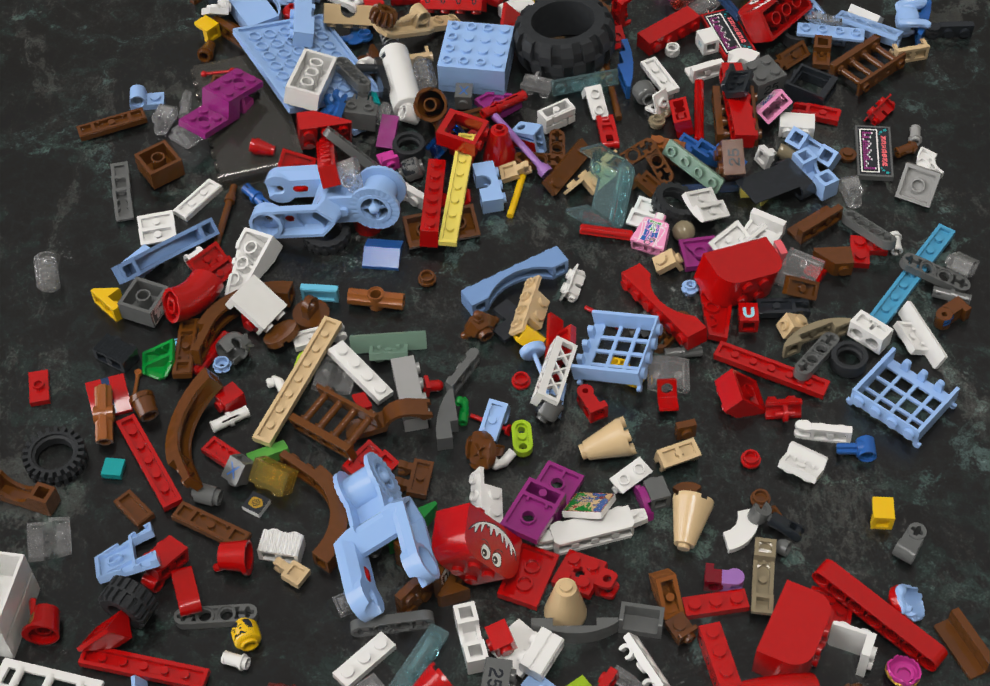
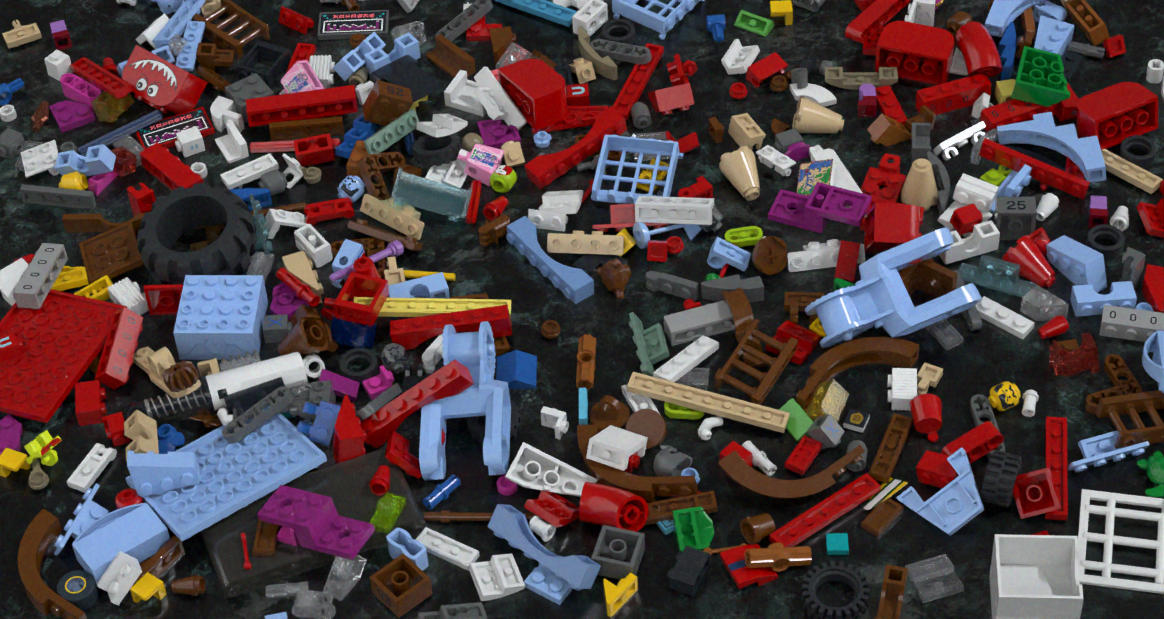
camera: 95 degrees left, 5 degrees down
white brick [283,48,337,111] -> none
clear piece [337,156,363,194] -> none
red slope [352,392,372,411] -> none
black bracket [721,63,754,98] -> none
white hinge [794,419,853,443] -> none
none -> tan slope [282,251,324,303]
none -> light blue head [337,175,365,203]
none -> clear neon green tile [369,492,406,534]
none -> light blue brick [386,527,428,571]
none -> reddish brown arm [478,214,510,246]
none -> red cone [483,196,509,220]
none -> lime head [489,165,517,193]
none -> white slope [539,190,583,214]
none -> white bracket [541,406,569,440]
none -> dark grey brick [631,102,652,129]
none -> red tile [647,240,668,262]
none -> bright green slope [734,10,775,37]
none -> red hinge [745,52,788,88]
none -> sticker [864,478,908,510]

